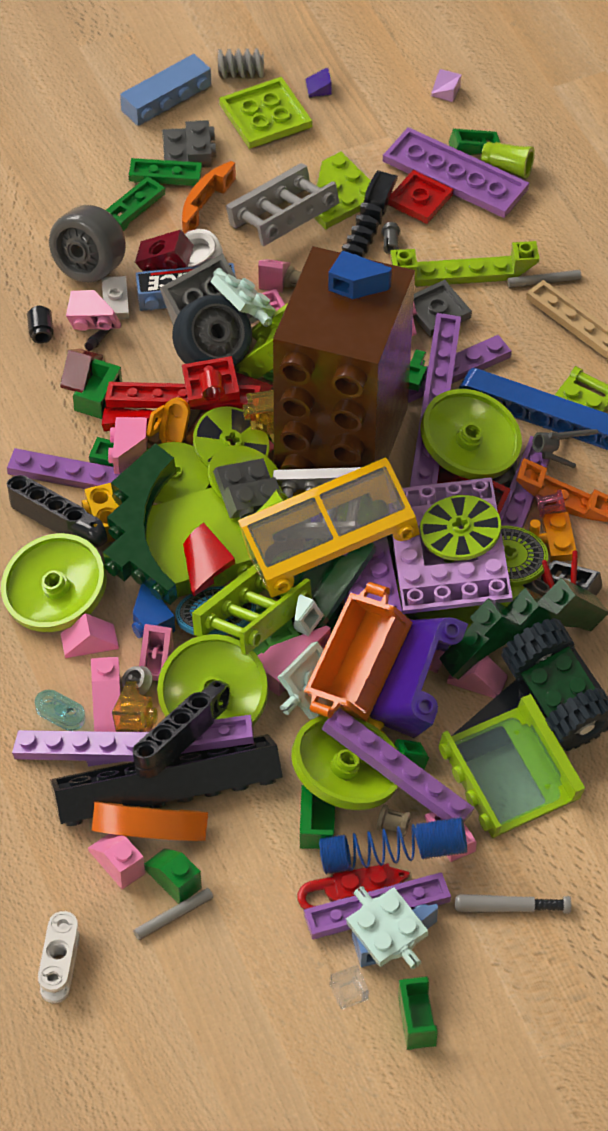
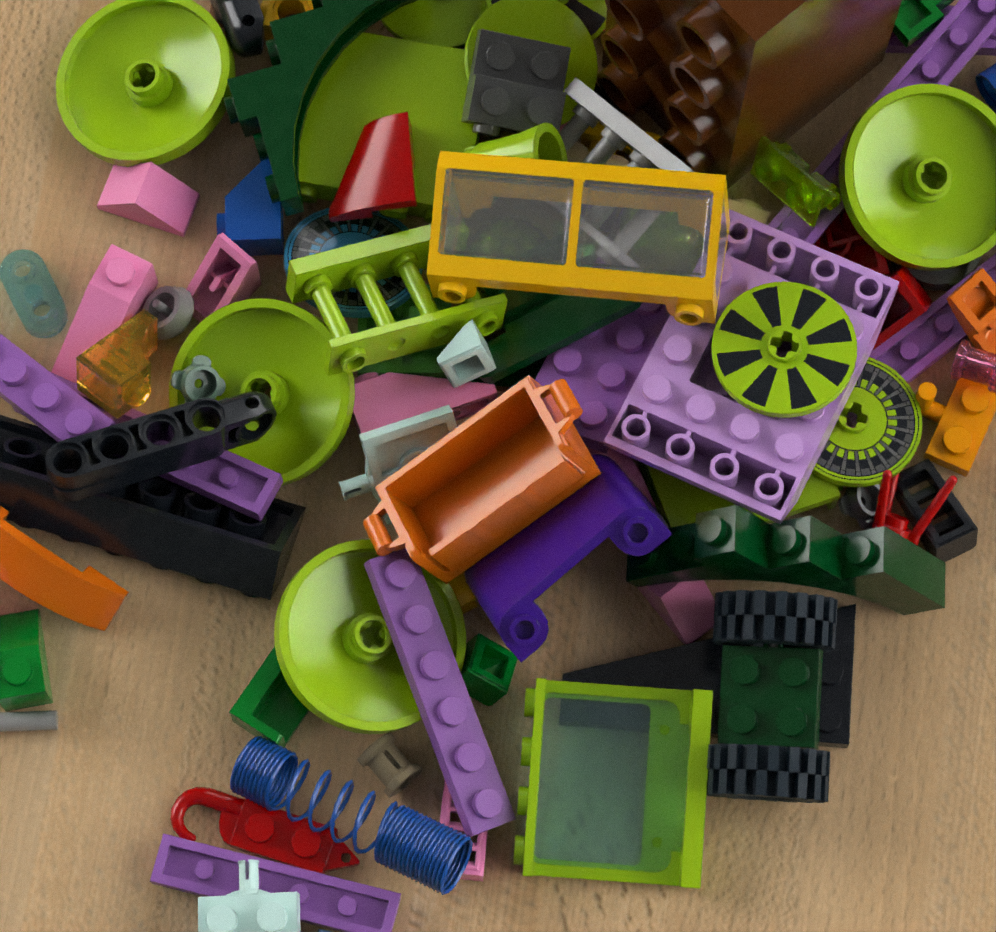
camera: 30 degrees right, 20 degrees up
none -> sand green plate [170,355,226,403]
none -> clear neon green hinge [750,136,841,227]

